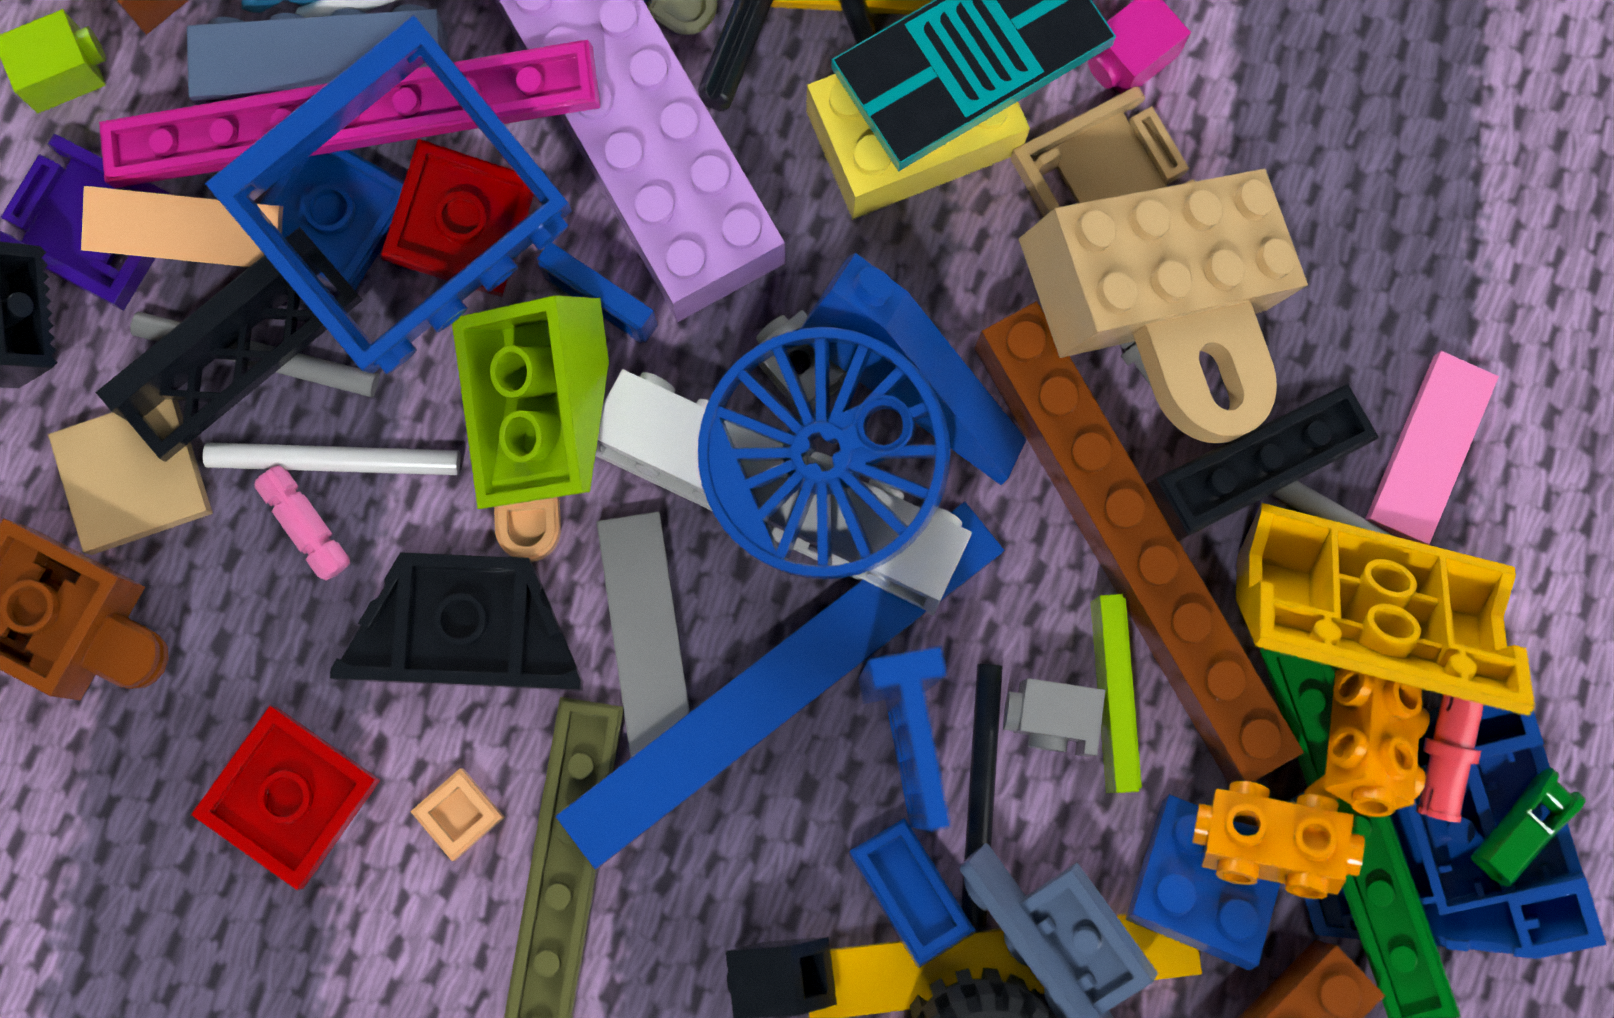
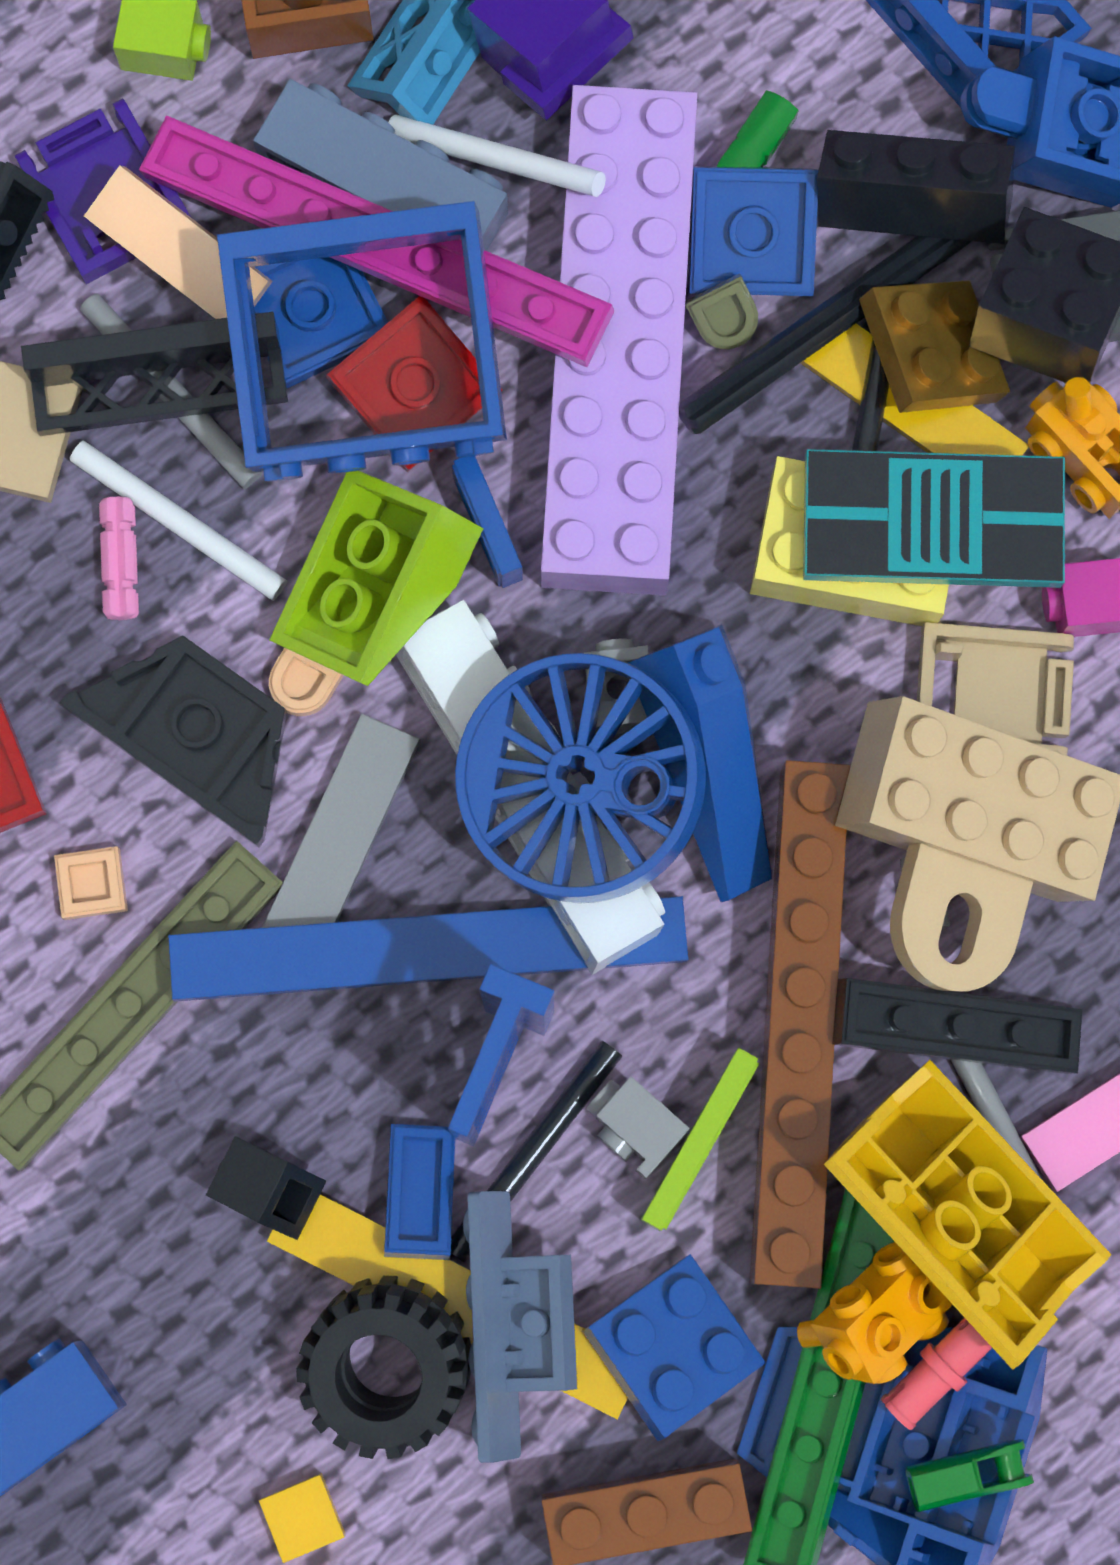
camera: 35 degrees right, 0 degrees up
light orange brick [1192,781,1364,899] -> none

